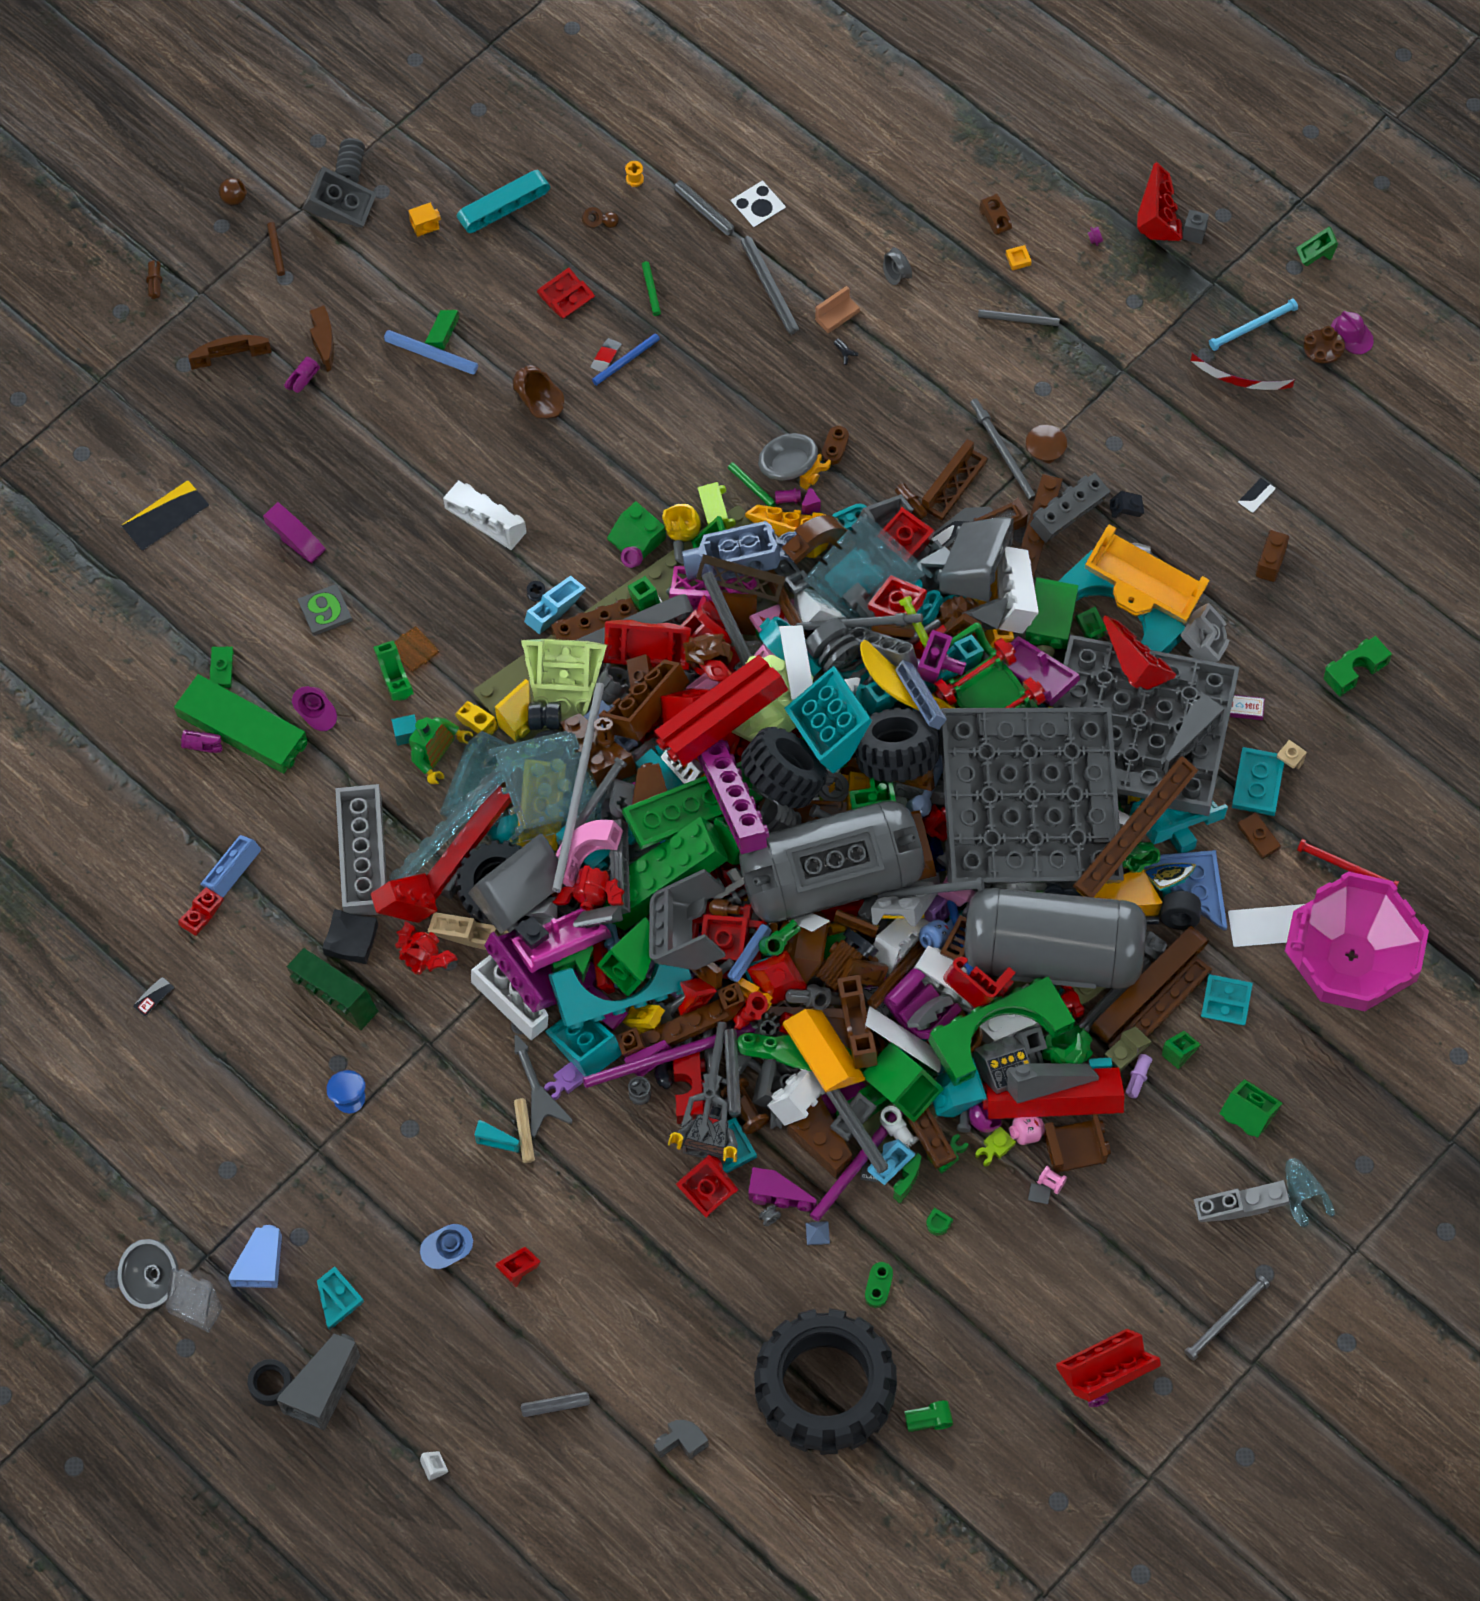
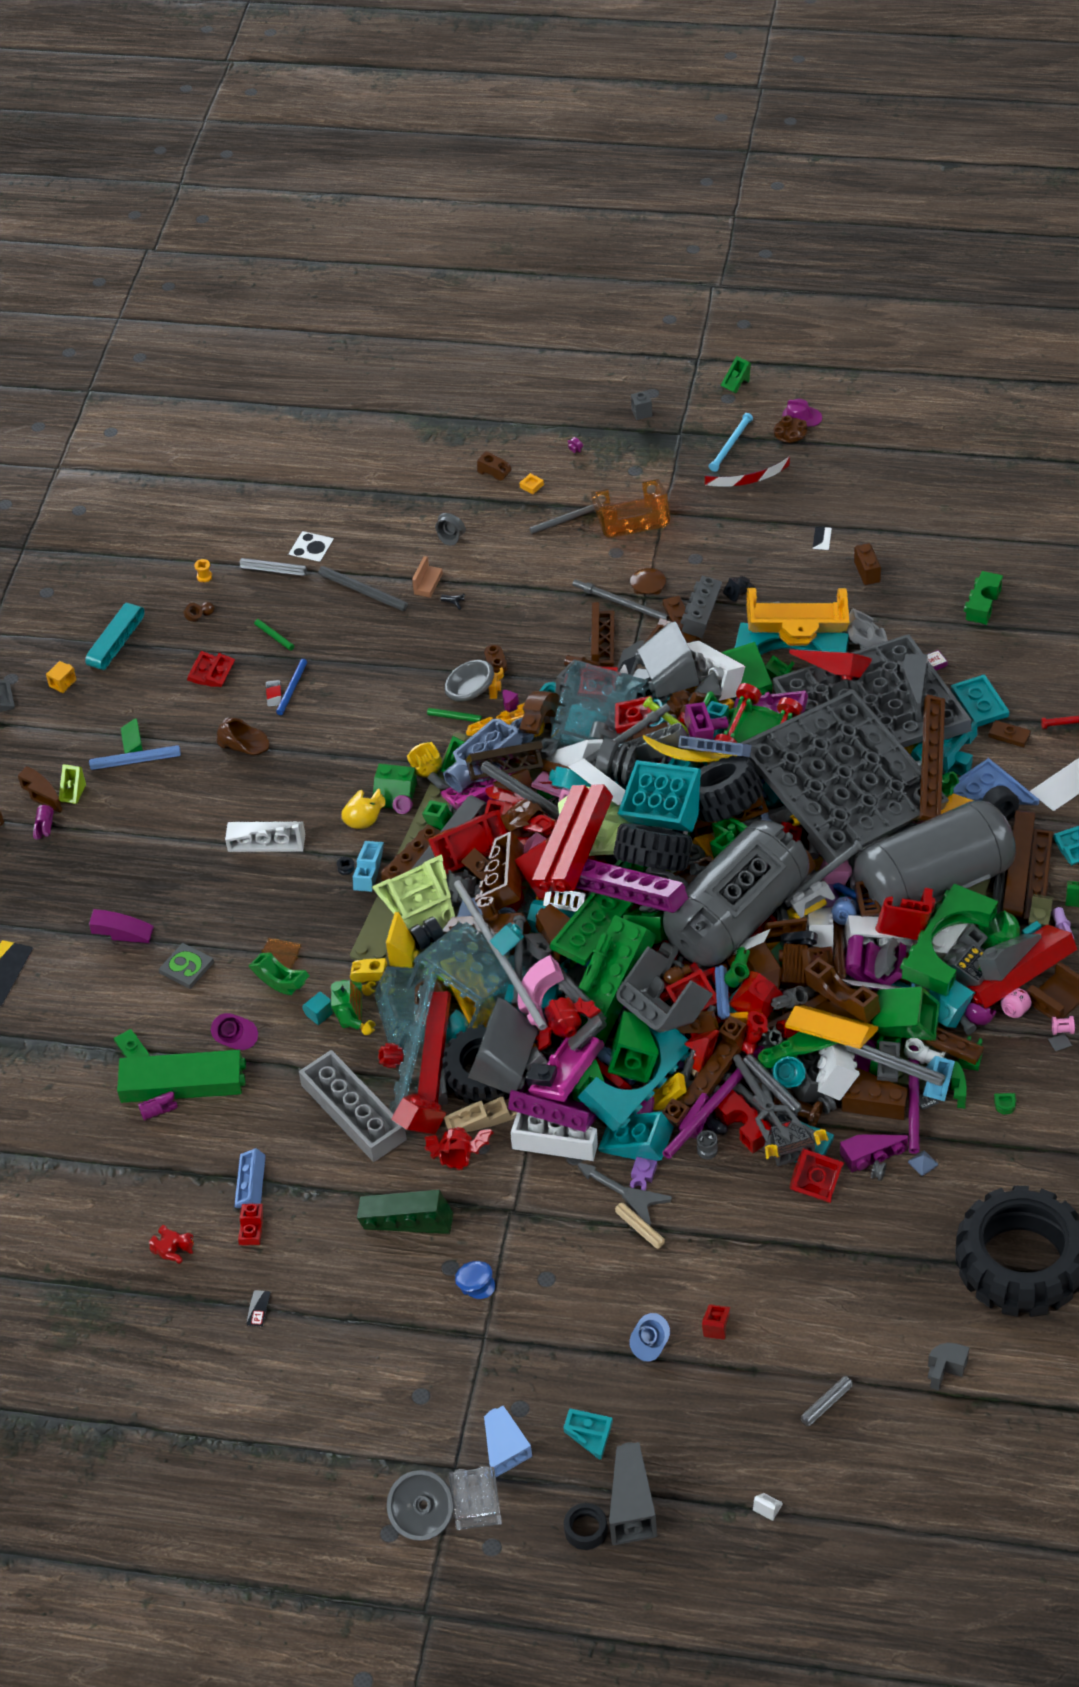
camera: 30 degrees left, 15 degrees down
black brick [322,909,378,964] -> none
teal slope [474,1120,521,1153] -> none
lime brick [698,482,736,530] -> none
magenta pin [775,488,801,504] -> none
green plate [865,1262,893,1308] -> none
lime plate [975,1127,1016,1167] -> none
red wedge [1137,162,1182,241] -> none
shield [1144,863,1196,898] -> none
tan bracket [1277,740,1307,769] -> none
none -> lime slope [59,764,86,804]
none -> red animal [149,1225,194,1264]
none -> yellow helmet [341,789,385,829]
none -> red gear [378,1043,404,1068]
none -> teal brick [490,922,524,956]
none -> green axle [578,933,613,993]
none -> clear orange windscreen [591,479,670,538]
none -> teal hair [773,1056,806,1088]

